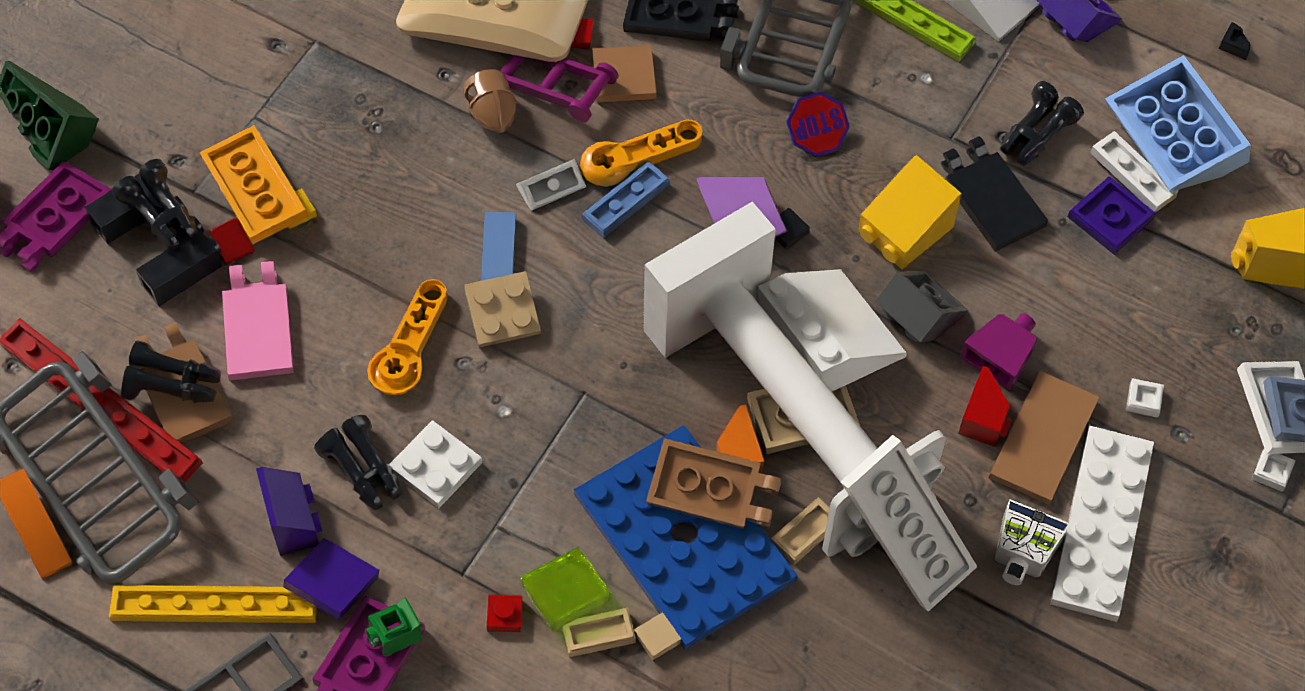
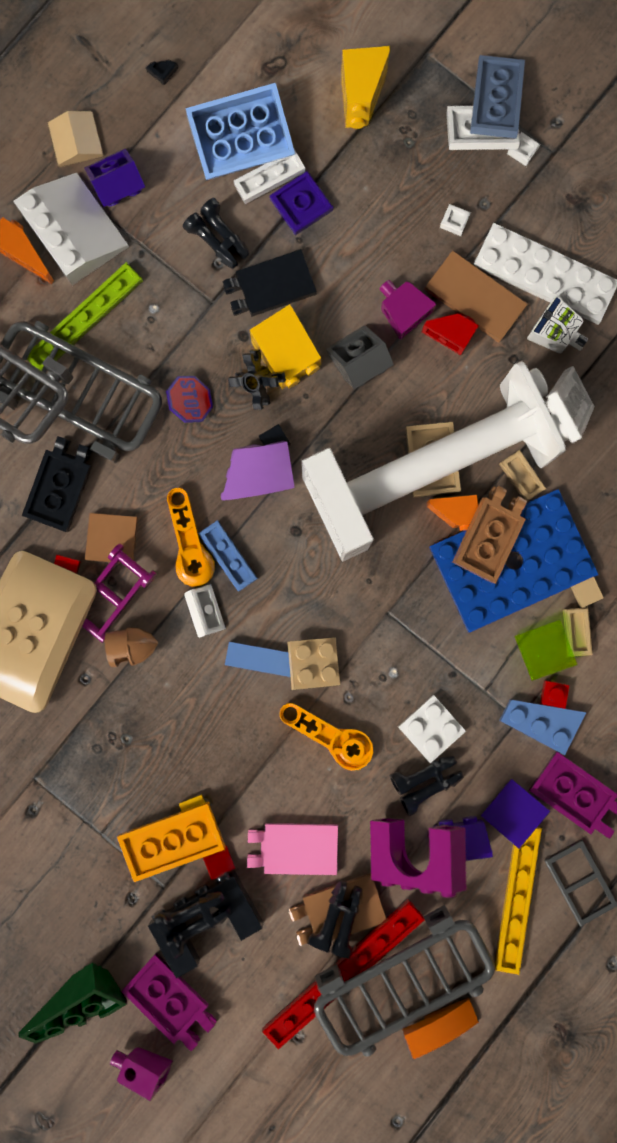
camera: 80 degrees left, 25 degrees up
green window [365,597,422,657] -> none
white slope [758,269,907,392] -> none
none -> black pin [228,349,286,410]
none -> magenta arch [370,818,467,897]
none -> medium blue wing [499,699,586,755]

